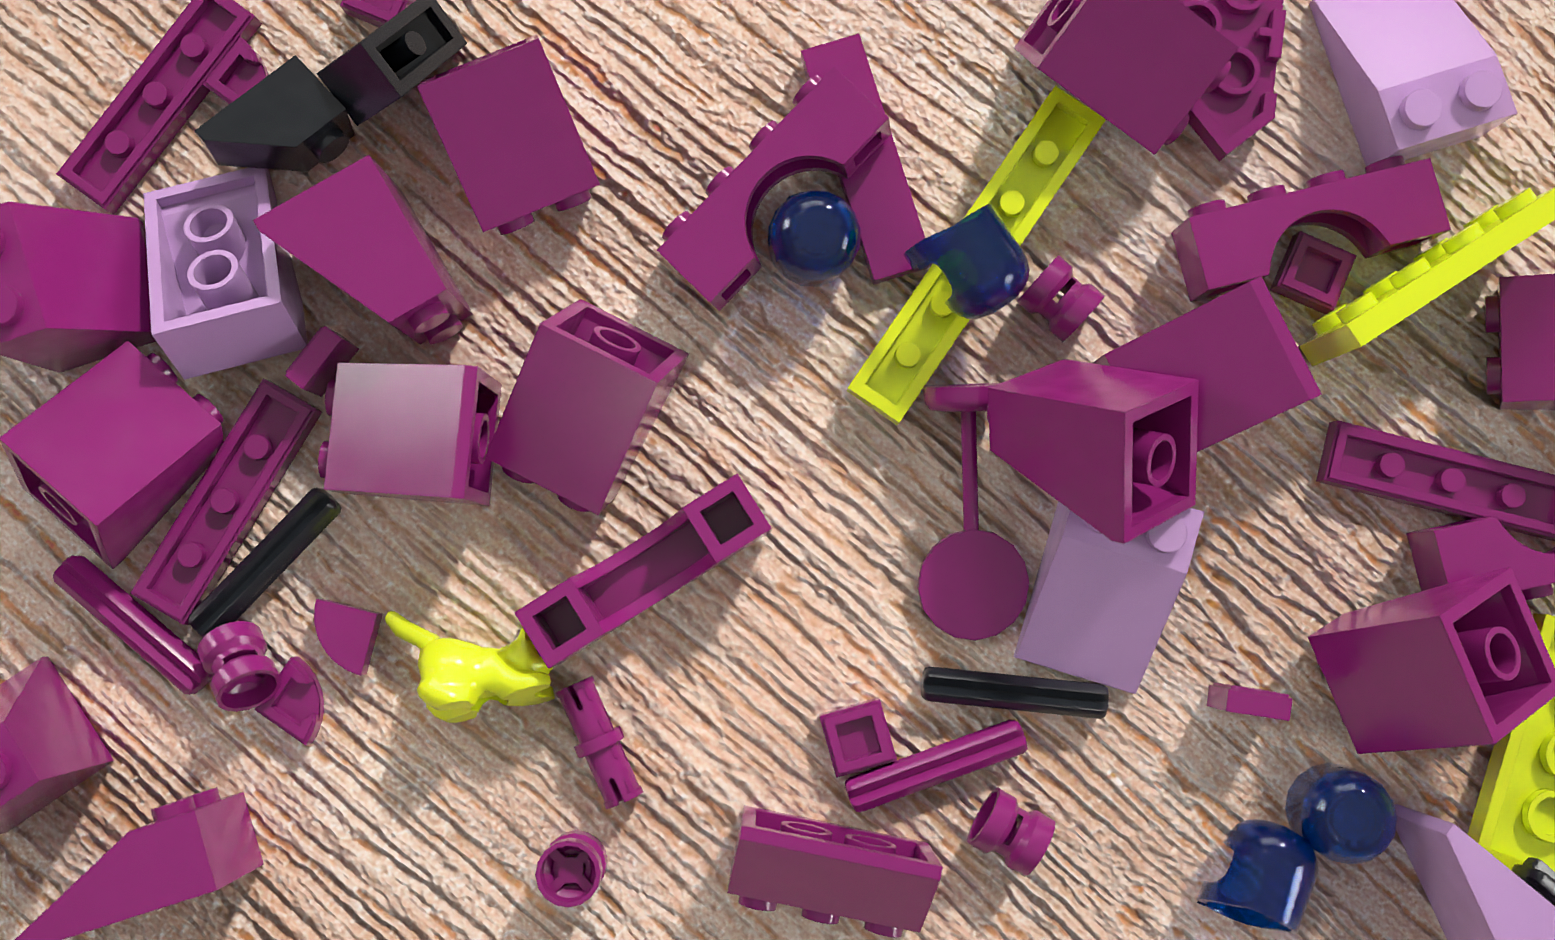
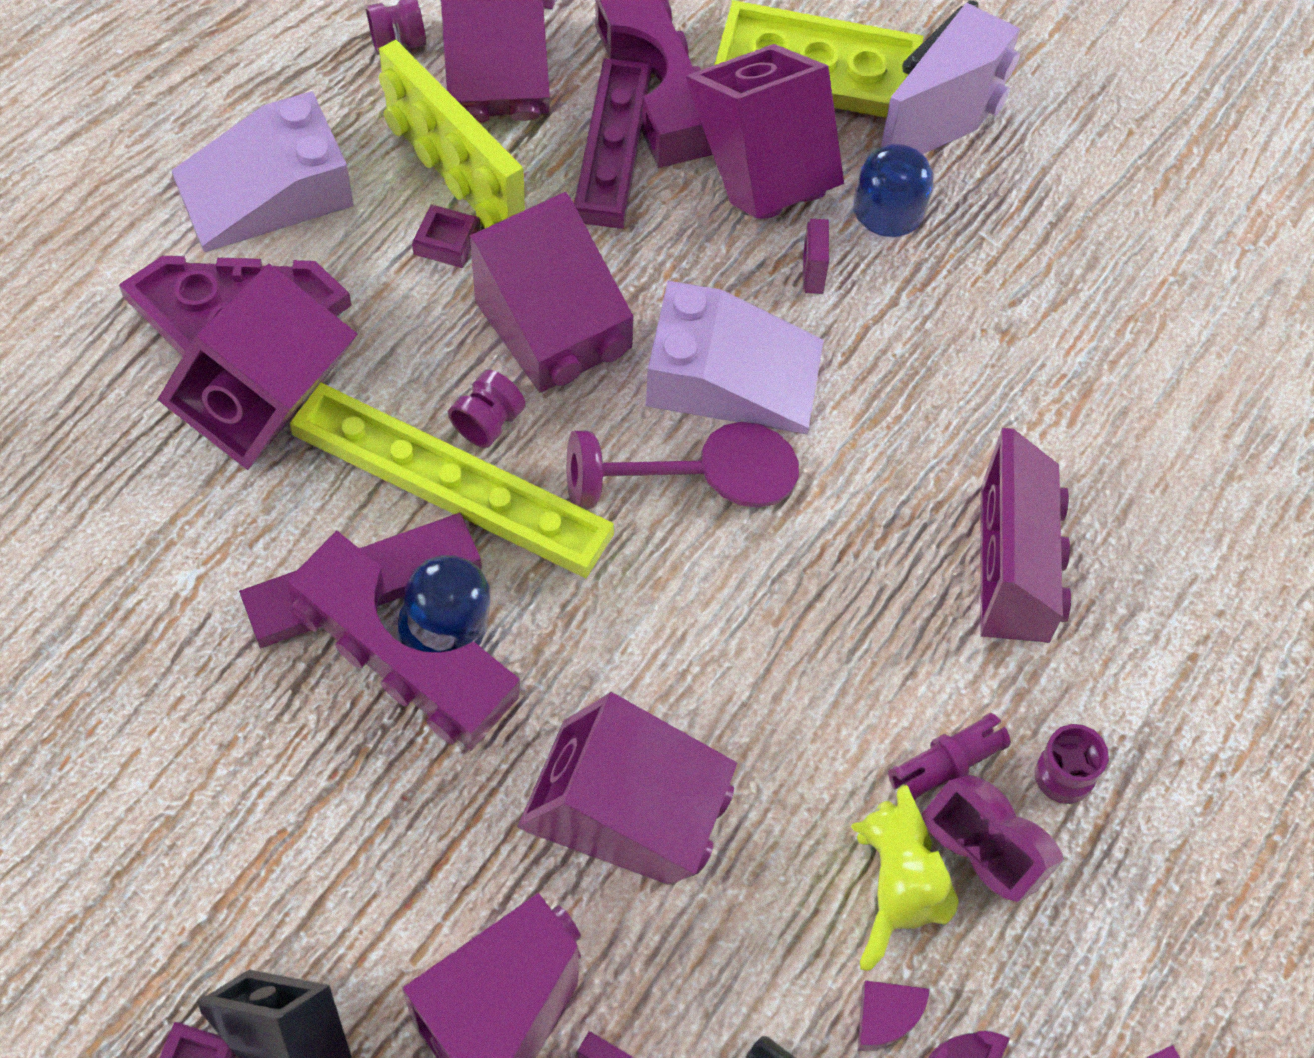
camera: 95 degrees left, 25 degrees down
magenta slope [318,363,502,506] -> none
magenta slope [417,34,600,235] -> none
magenta arch [514,473,772,669] -> none
magenta tile [819,698,897,778] -> none
magenta axle [845,719,1028,813] -> none
clear blue helmet [903,204,1030,319] -> none
black axle [921,666,1109,719] -> none
magenta wheel [967,787,1055,877] -> none
magenta slope [987,359,1199,544] -> none
magenta arch [1171,155,1451,302] -> none
clear blue helmet [1197,819,1318,934] -> none
none -> magenta brick [921,775,1064,902]

